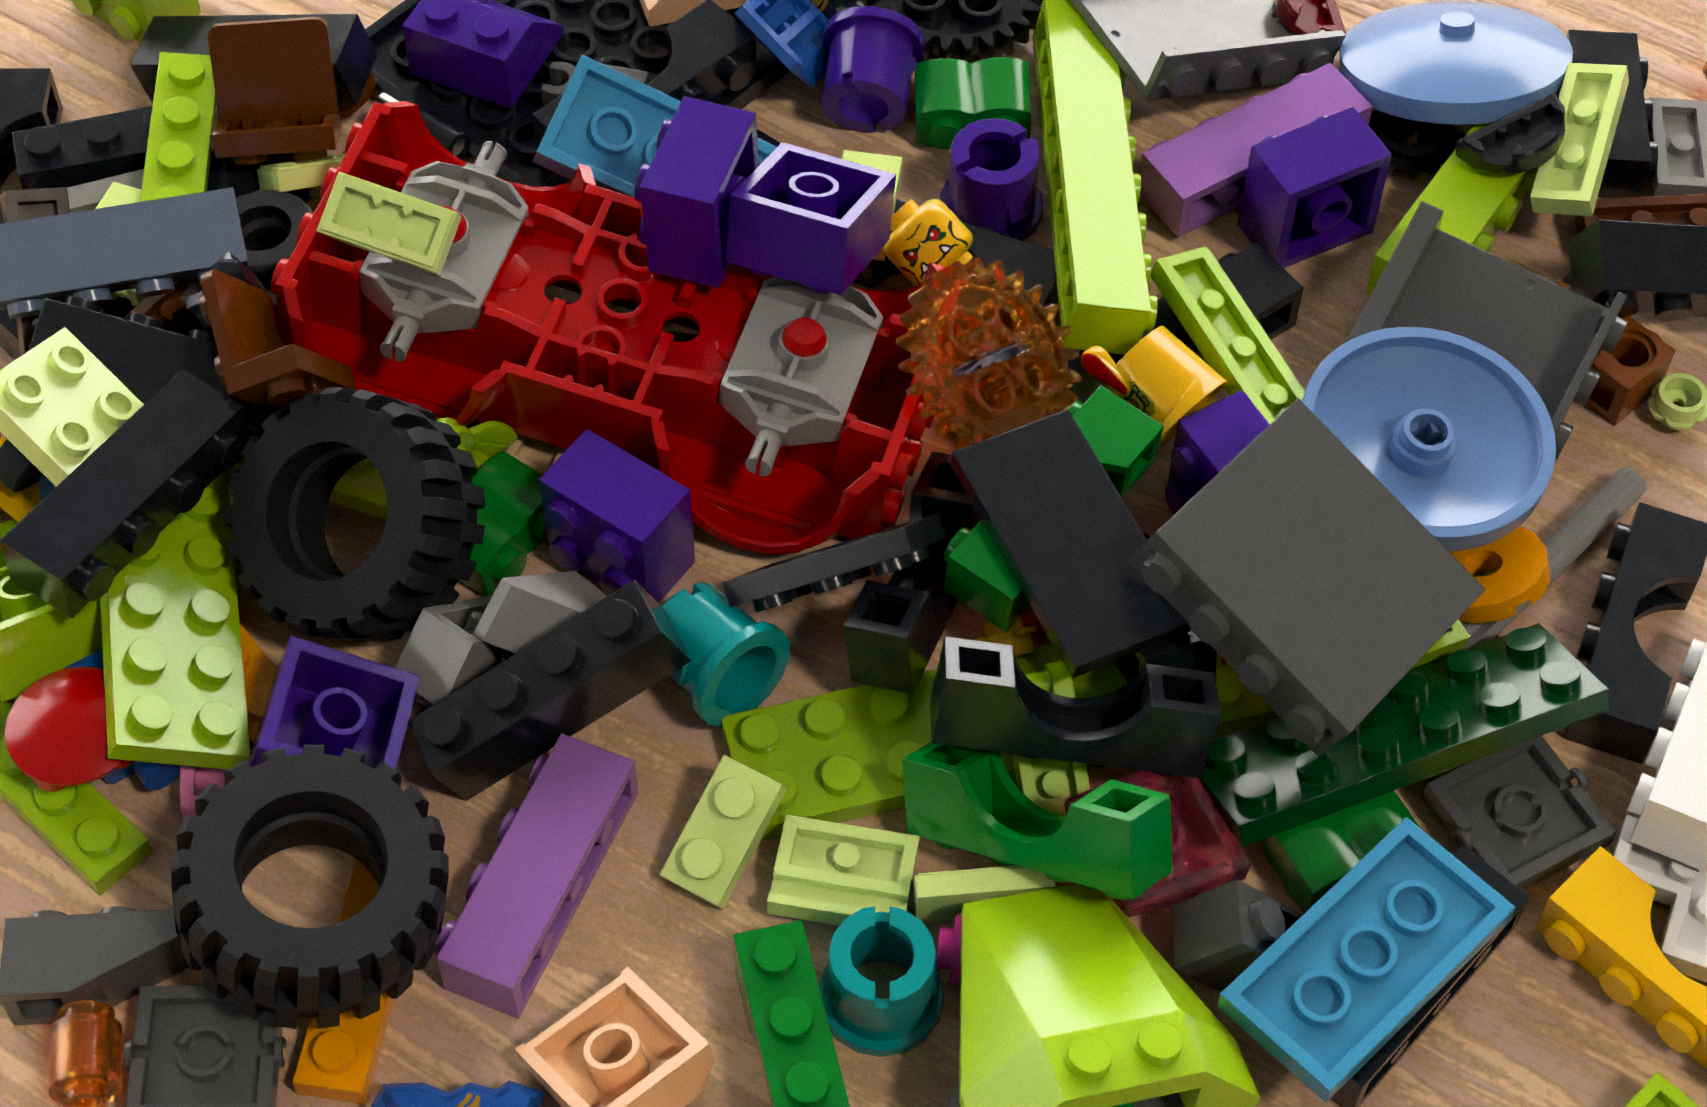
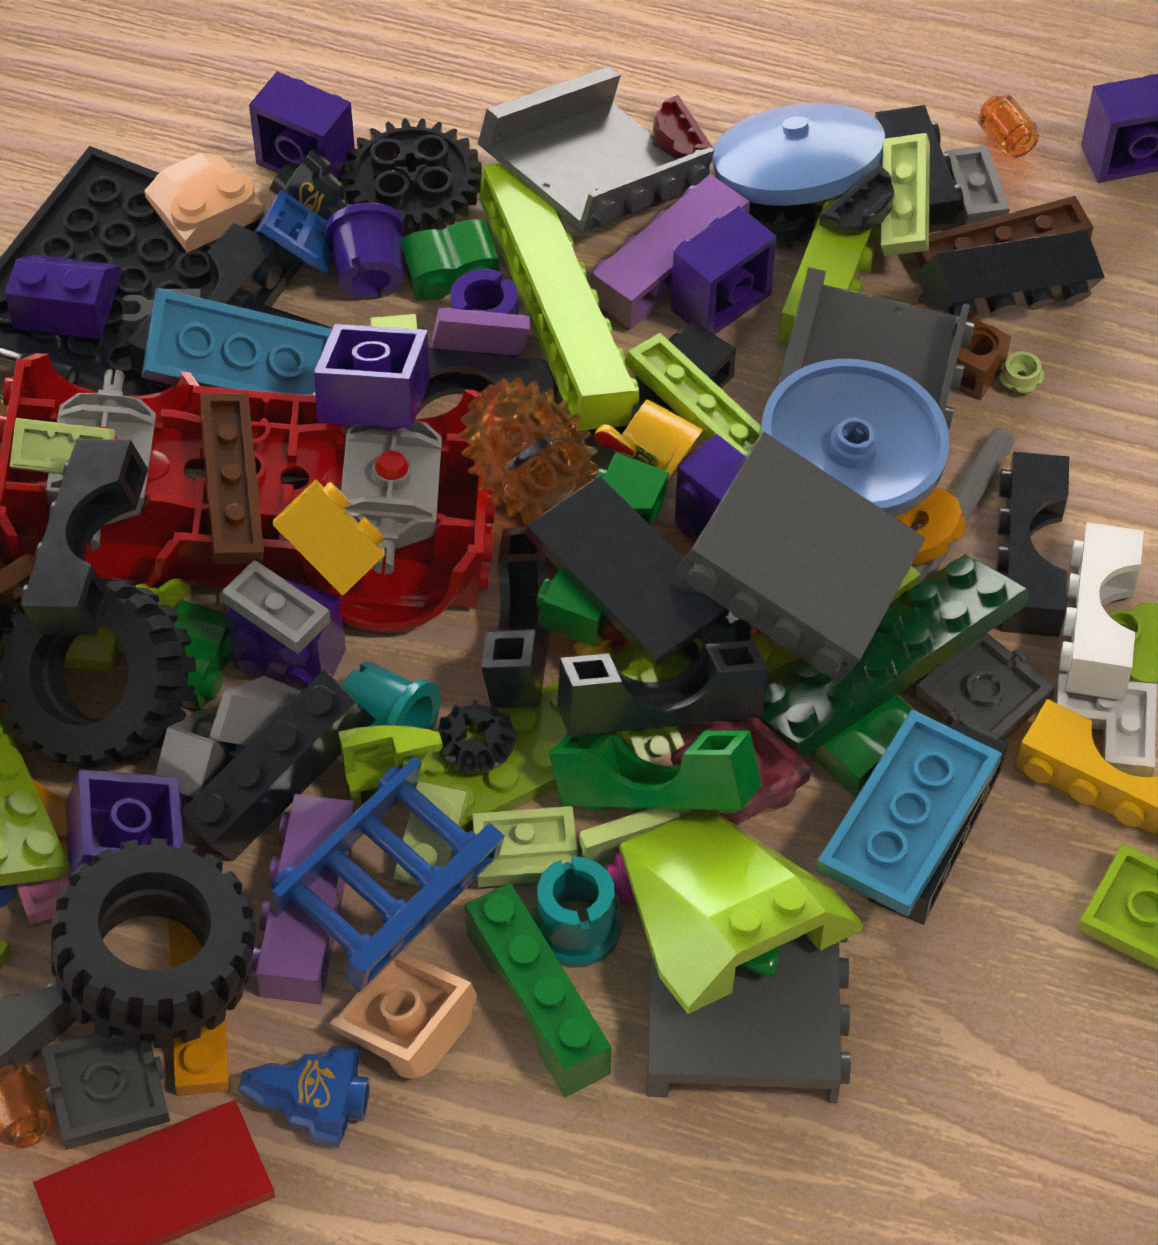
camera: 15 degrees left, 0 degrees up
dark purple brick [634,96,759,288] -> none
black plate [722,512,947,612] -> none
yellow head [884,199,973,286] -> none
dark grey slope [1171,879,1303,991] -> none
none -> black arch [21,439,148,635]
none -> reddish brown plate [199,393,264,564]
none -> light grey plate [221,560,331,654]
none -> blue fence [269,756,505,993]
none -> yellow brick [273,479,385,596]
none -> lime slope [338,725,442,812]
none -> medium lavender tile [432,308,530,356]
none -> black gear [437,699,515,773]

